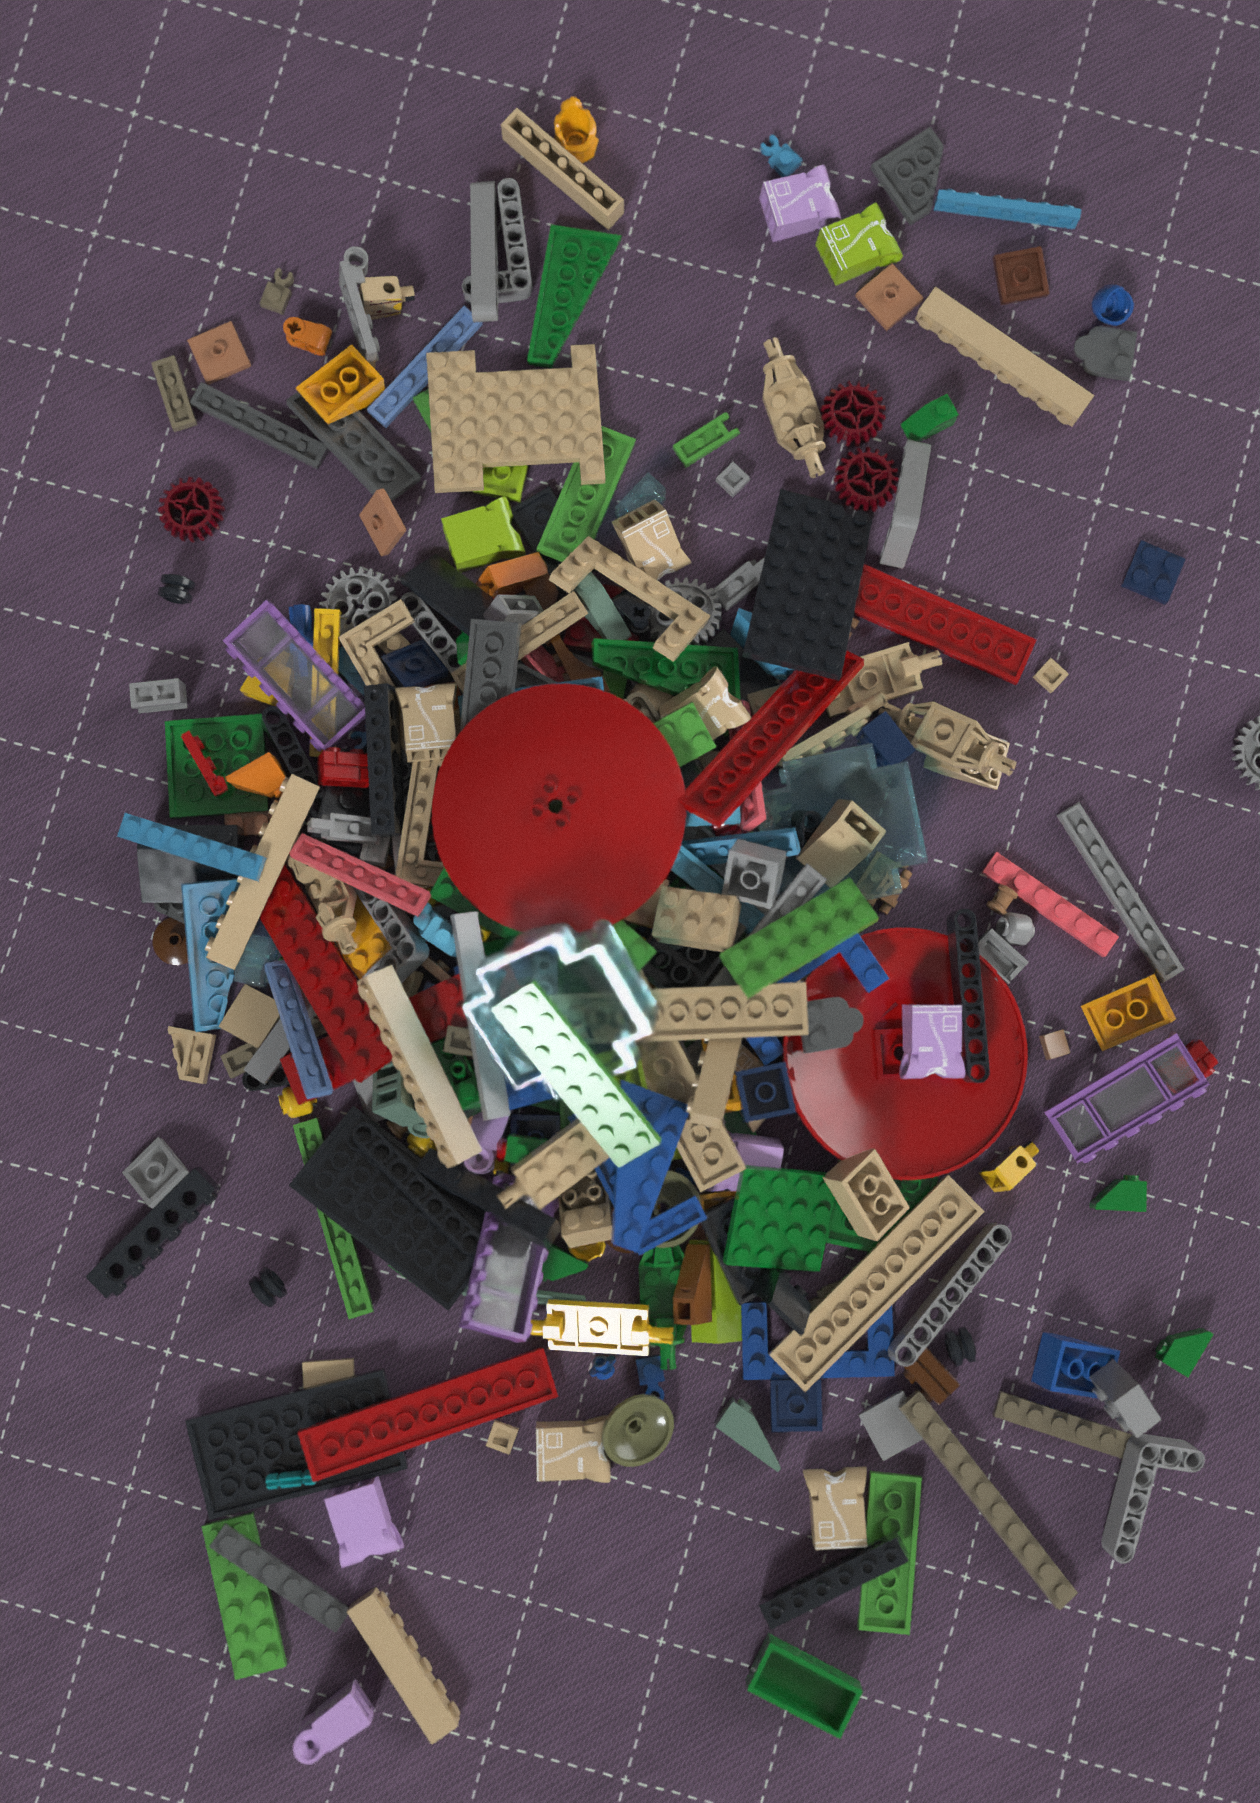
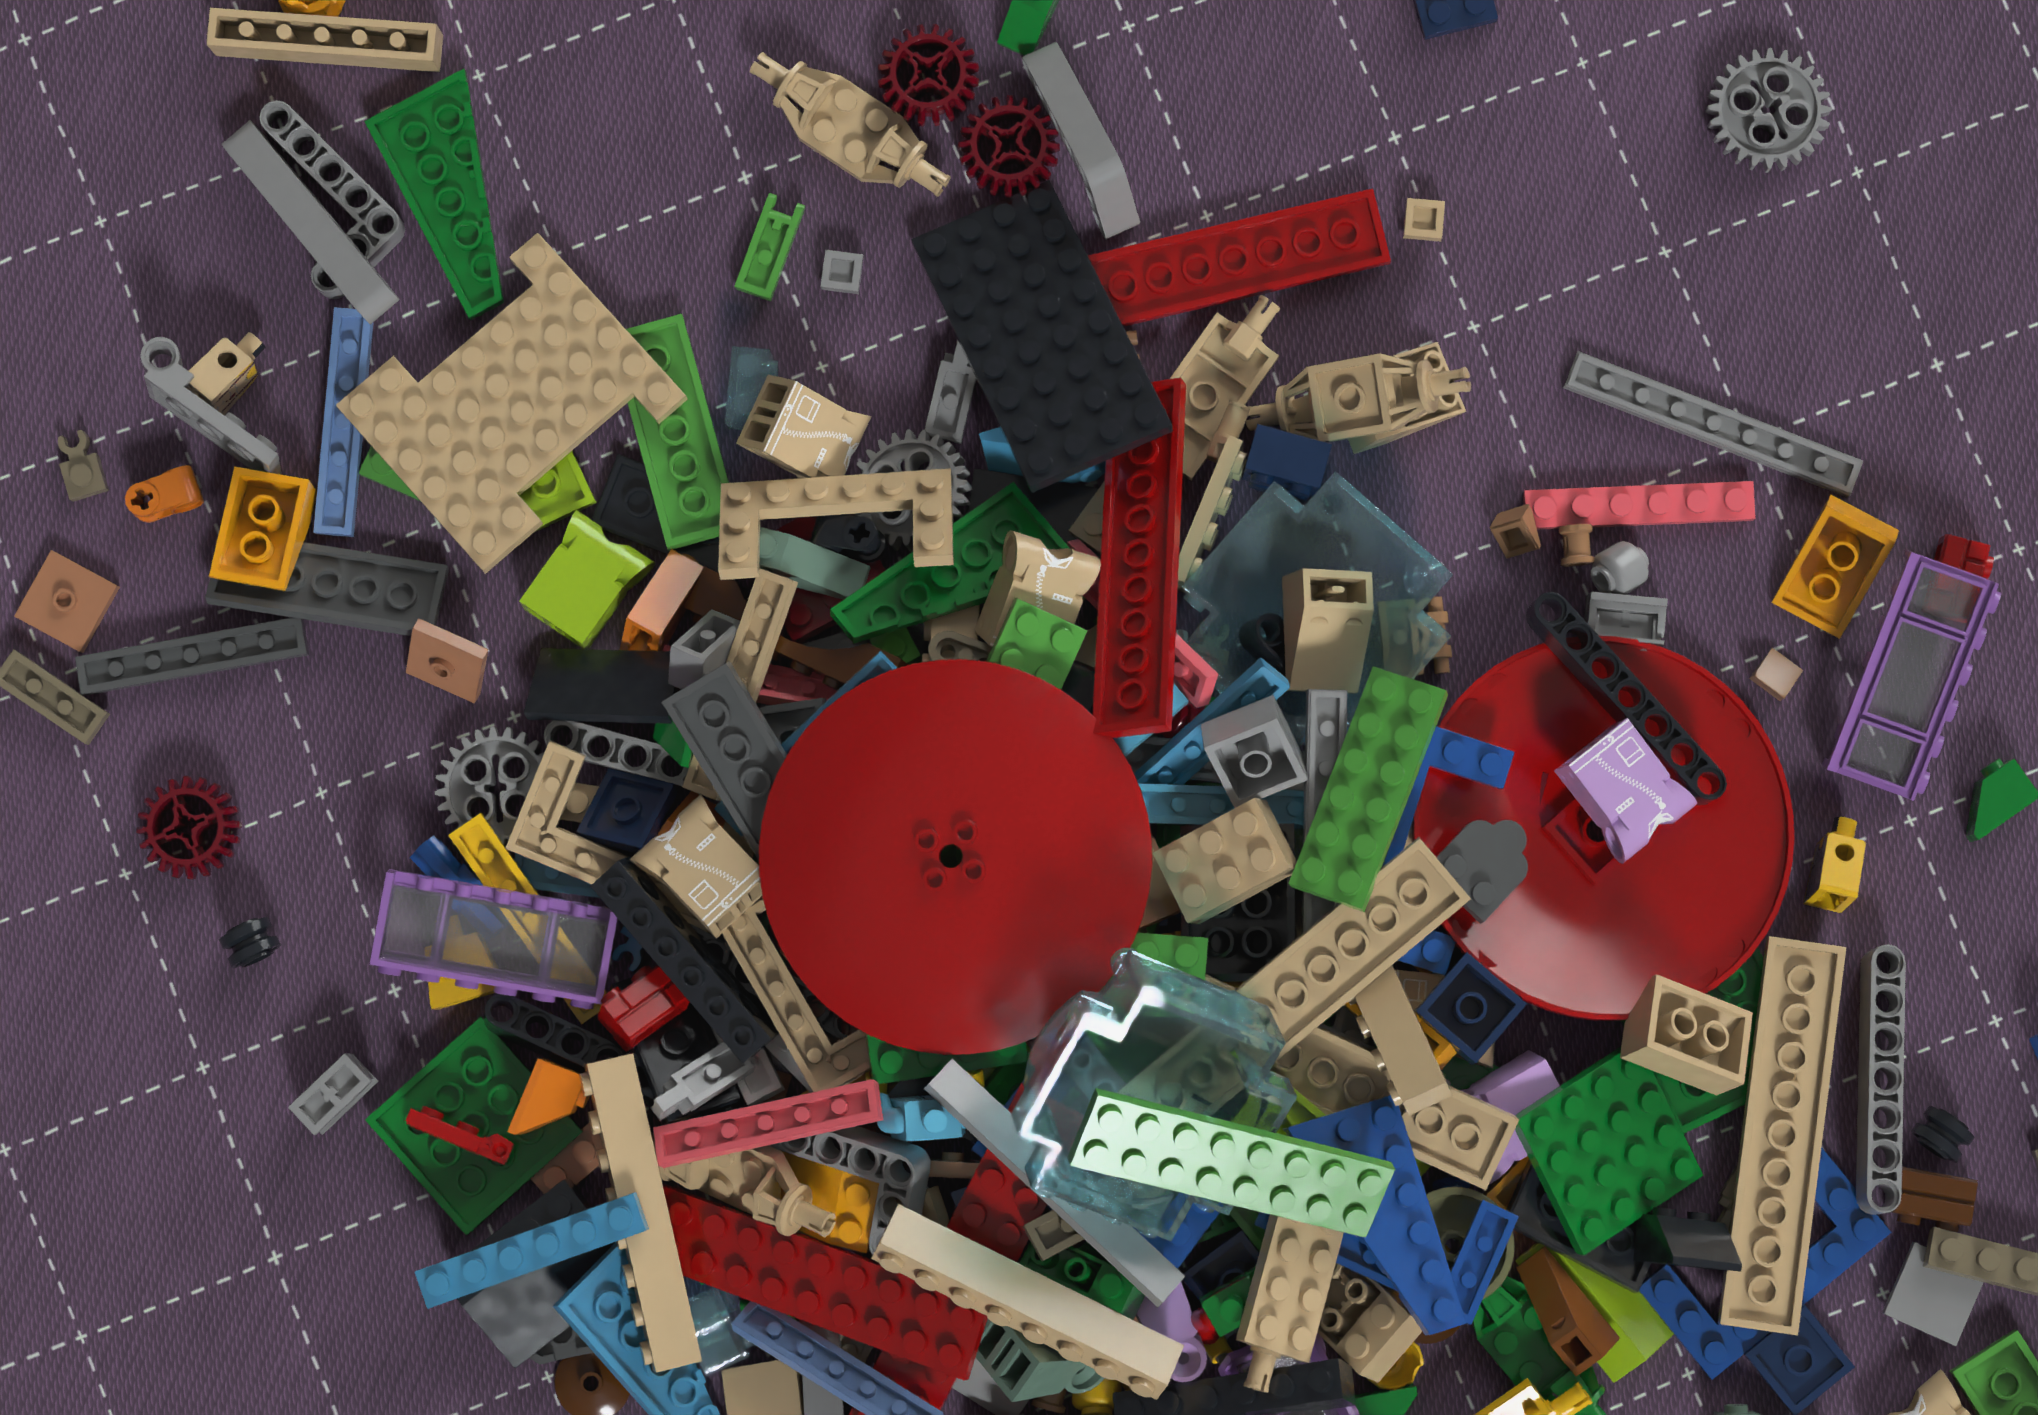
camera: 30 degrees left, 0 degrees up
none -> medium nougat slope [1490,504,1541,558]

